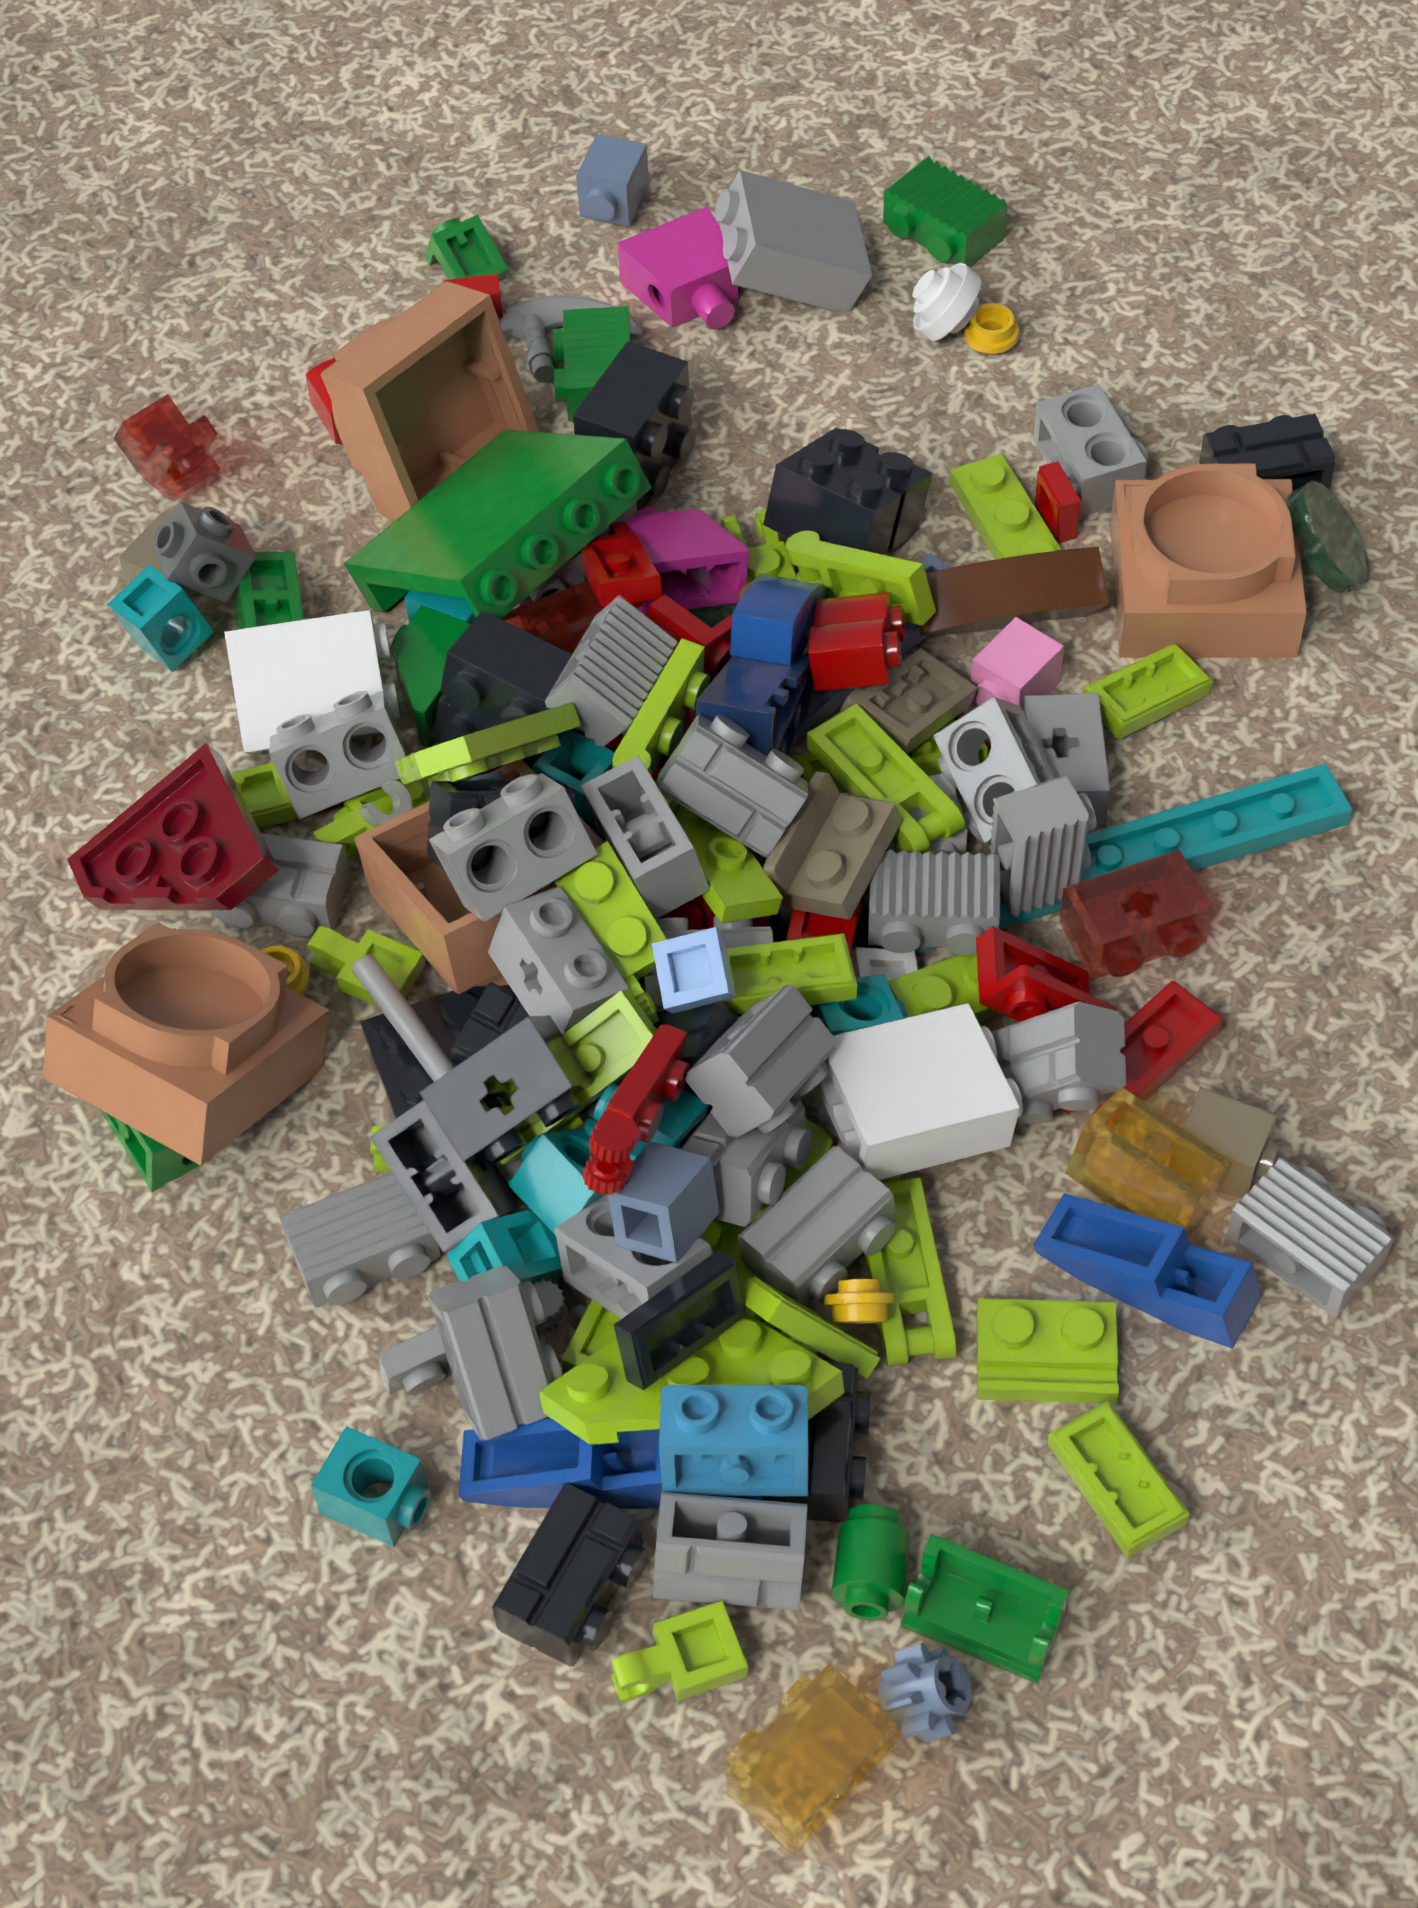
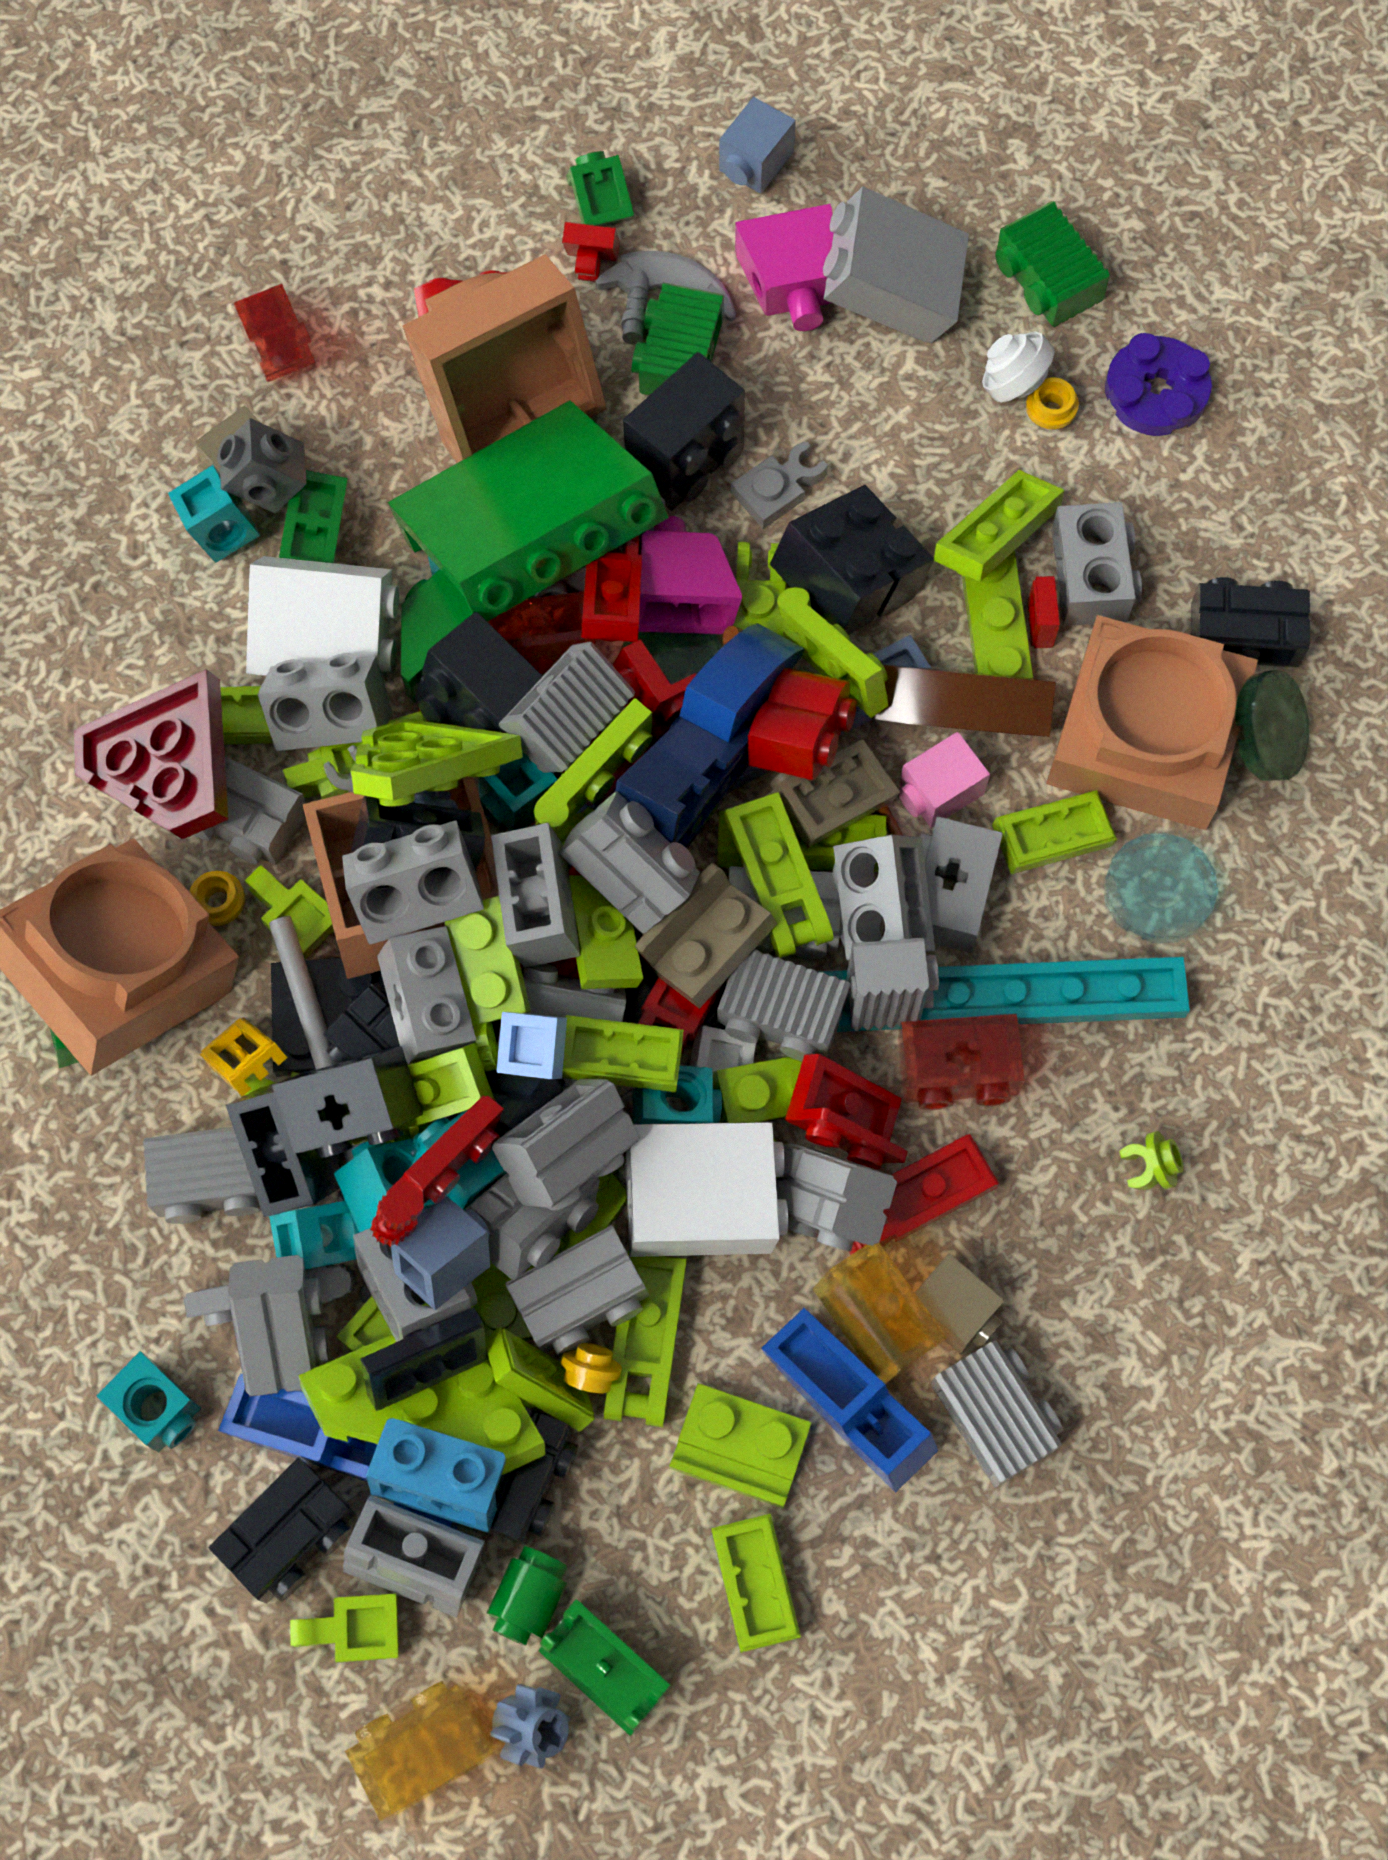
camera: 15 degrees right, 15 degrees up
none -> yellow tile [199,1017,287,1097]
none -> light grey plate [731,442,828,529]
none -> lime plate [934,470,1065,582]
none -> clear light blue tile [1103,833,1218,943]
none -> dark purple plate [1105,333,1212,436]
none -> lime plate [1119,1131,1184,1190]

